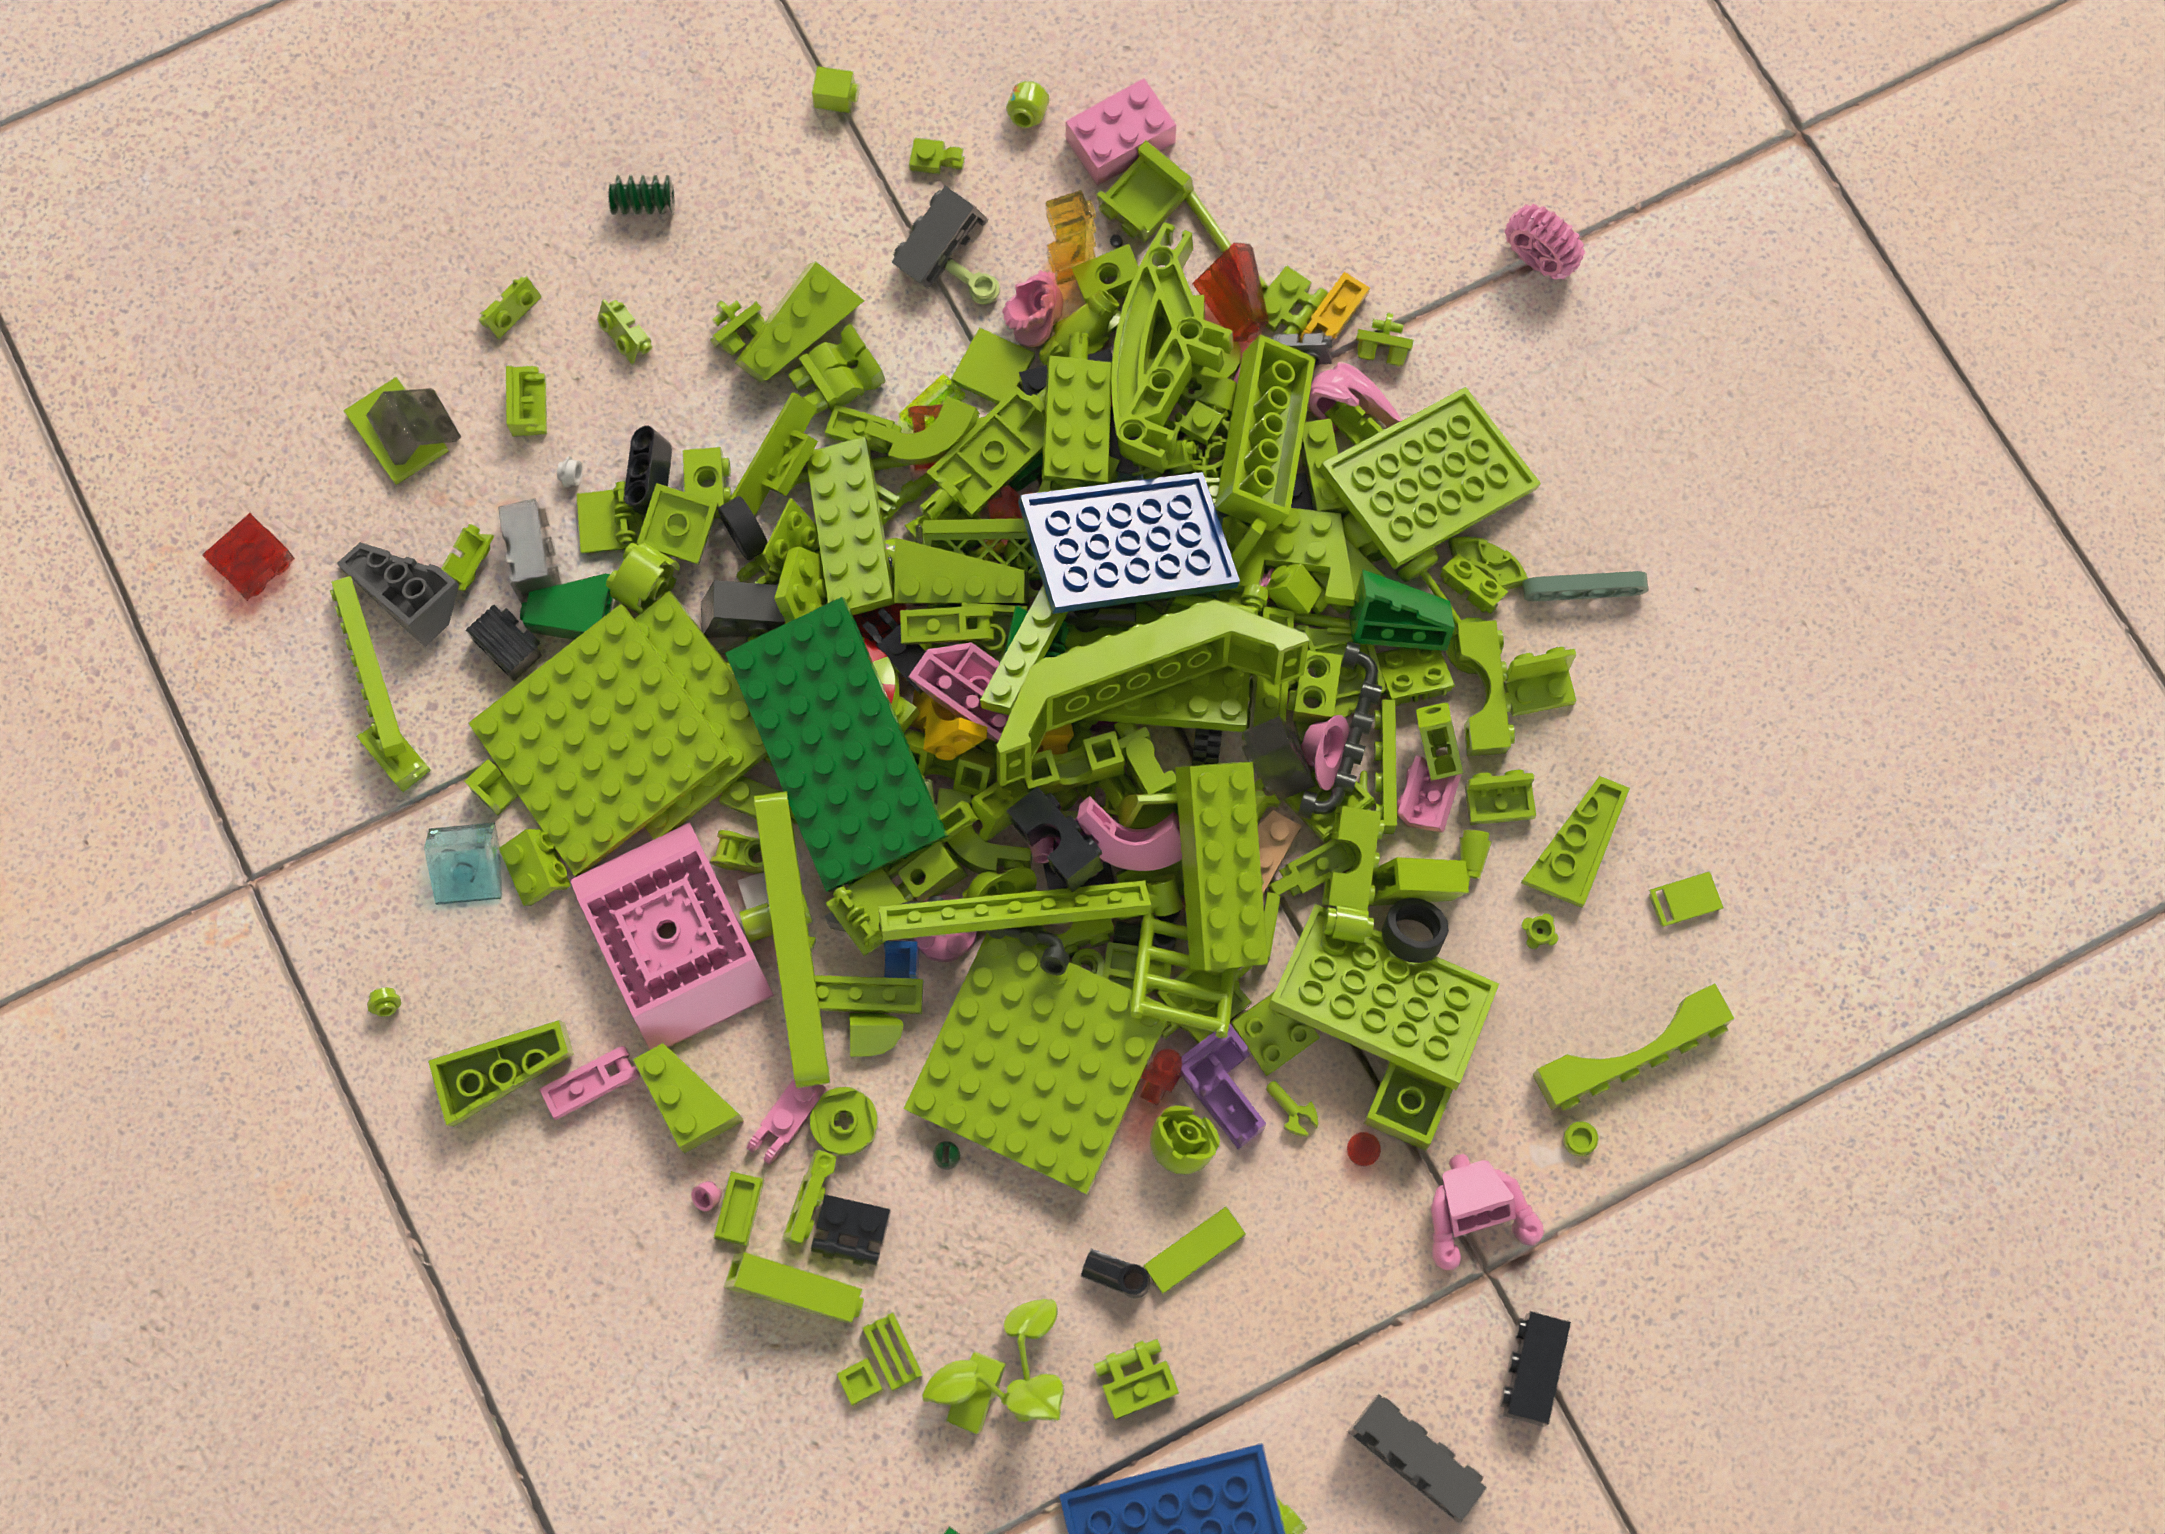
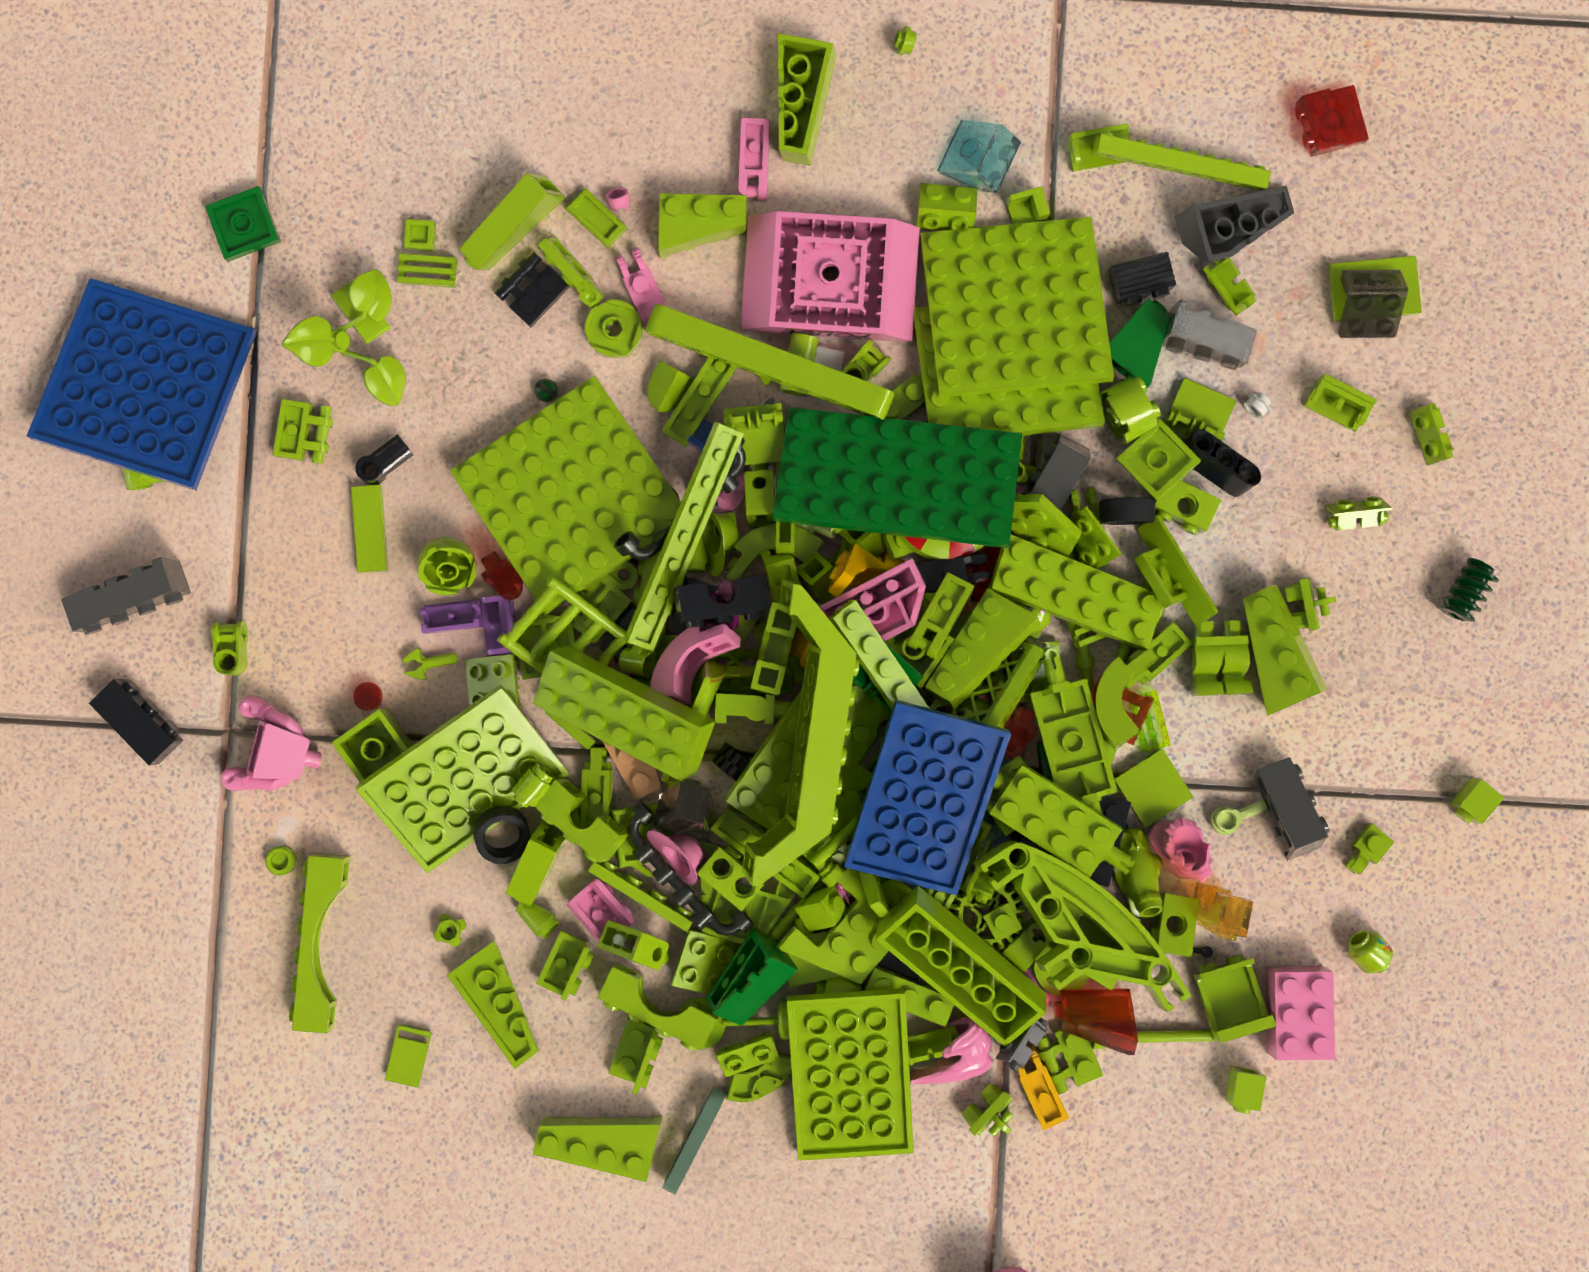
camera: 120 degrees right, 15 degrees up
none -> lime piece [211,620,248,676]
none -> lime wedge [533,1116,663,1182]
none -> lime brick [1225,1066,1266,1114]

